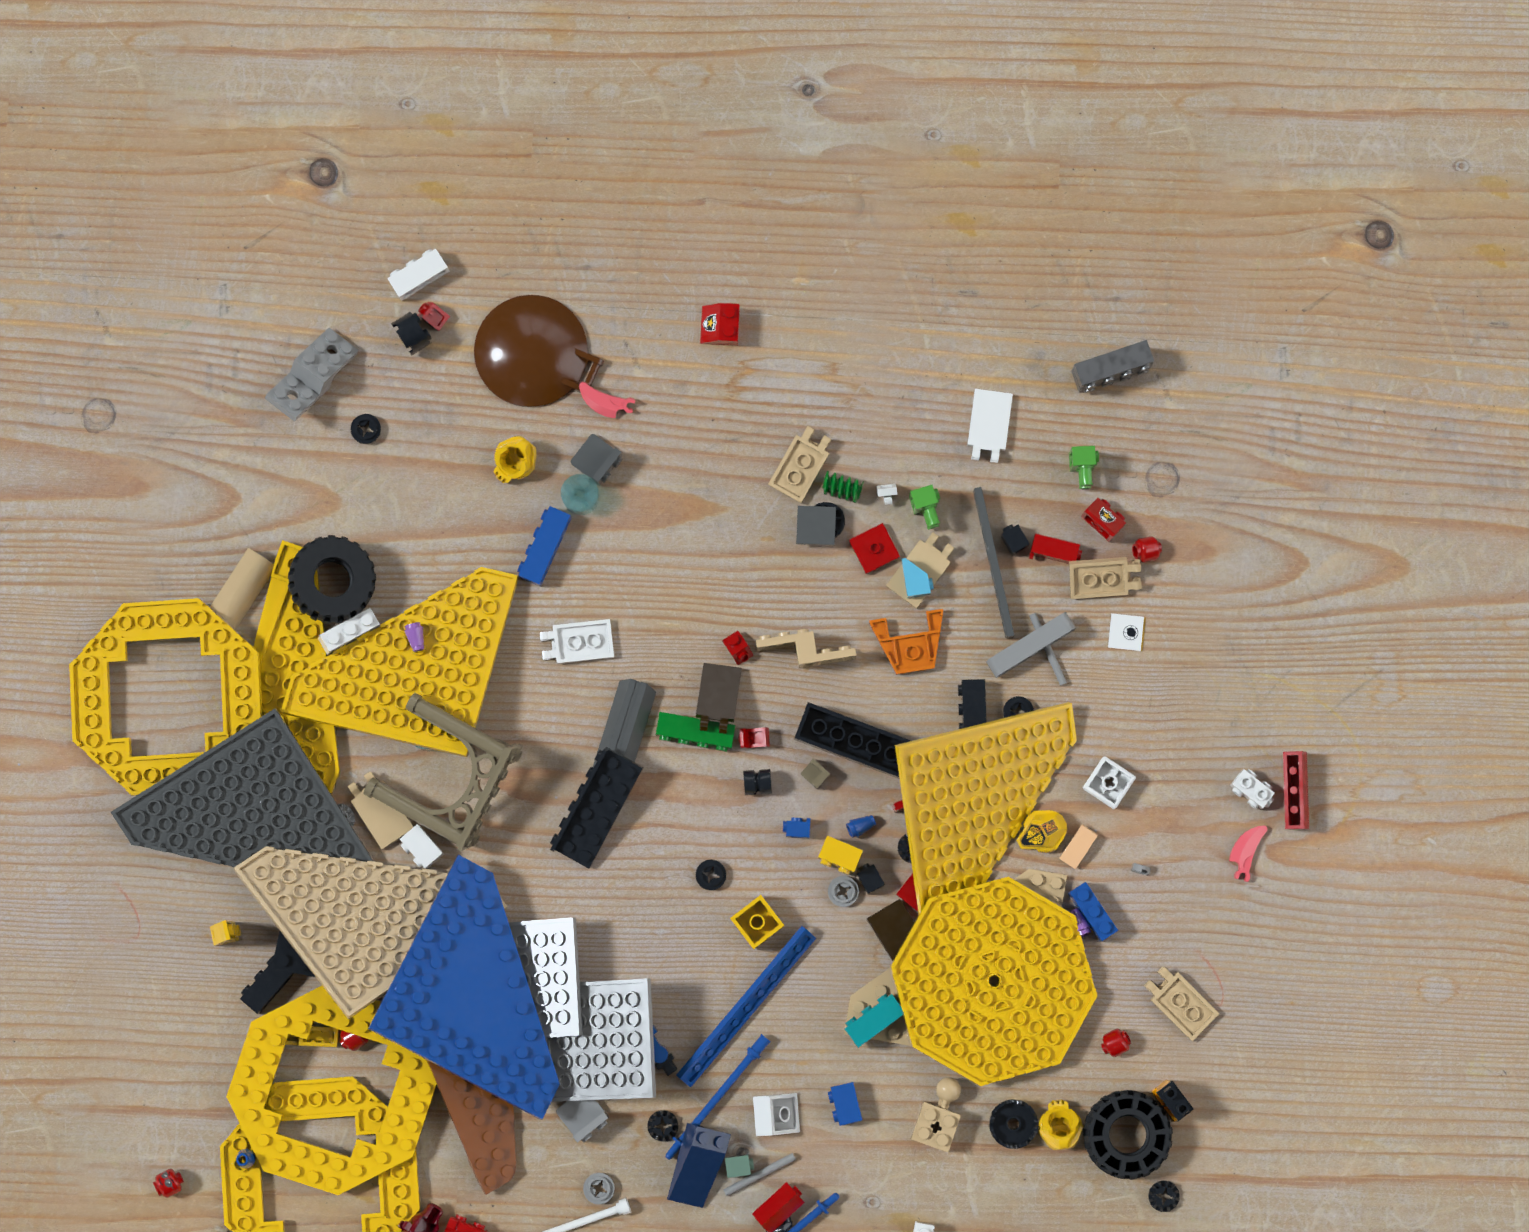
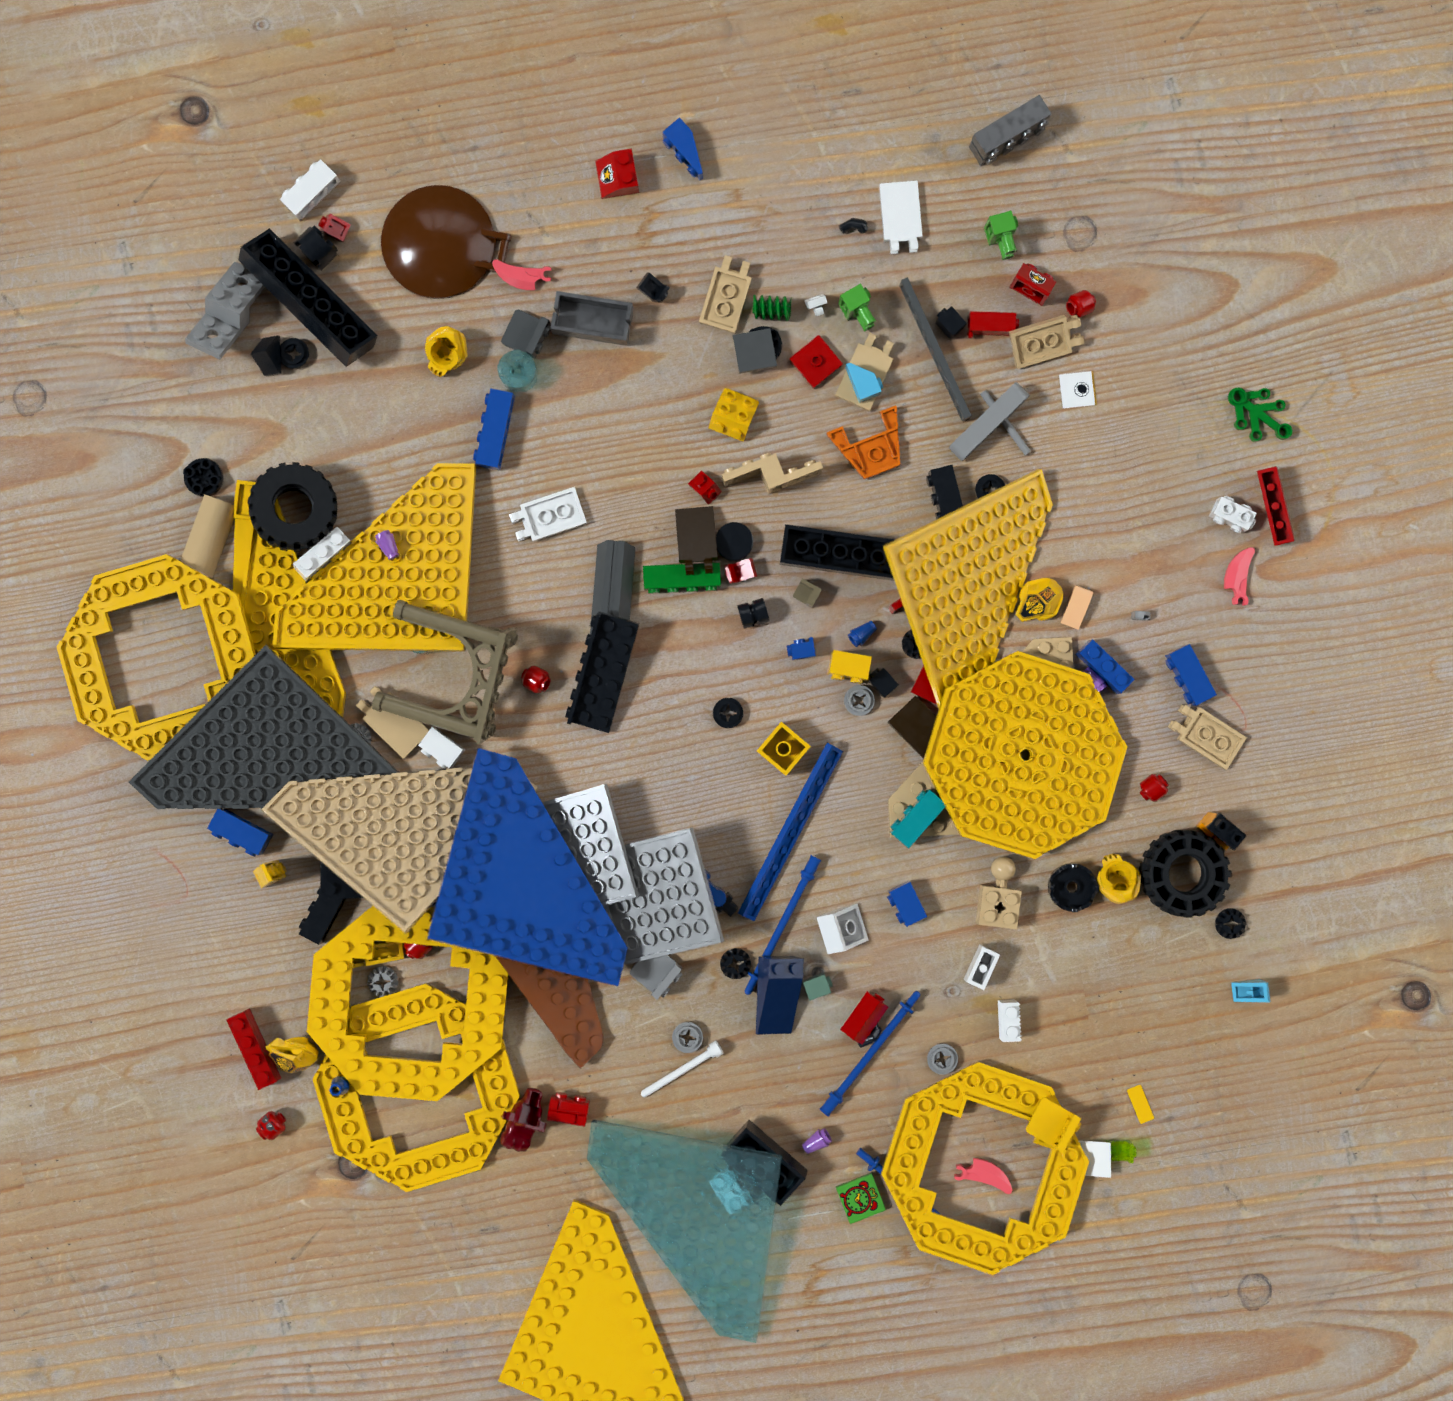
camera: 15 degrees left, 5 degrees up
light grey piece [723,1153,796,1196] -> none
white brick [1083,756,1136,809] -> none
none -> black tile [183,458,224,497]
none -> blue brick [207,808,274,857]
none -> red brick [226,1008,282,1090]
none -> black brick [238,228,378,367]
none -> black slope [251,335,282,376]
none -> yellow helmet [266,1037,319,1073]
none -> light grey gear [367,966,398,997]
none -> red head [521,666,551,694]
none -> flat silver piece [550,291,634,346]
none -> black bracket [636,272,670,303]
none -> blue slope [662,117,703,181]
none -> yellow bracket [708,388,759,442]
none -> black tile [716,522,753,561]
none -> black arm [839,218,868,234]
none -> white brick [964,944,1000,990]
none -> blue brick [1165,644,1217,706]
none -> green plant [1228,388,1293,442]

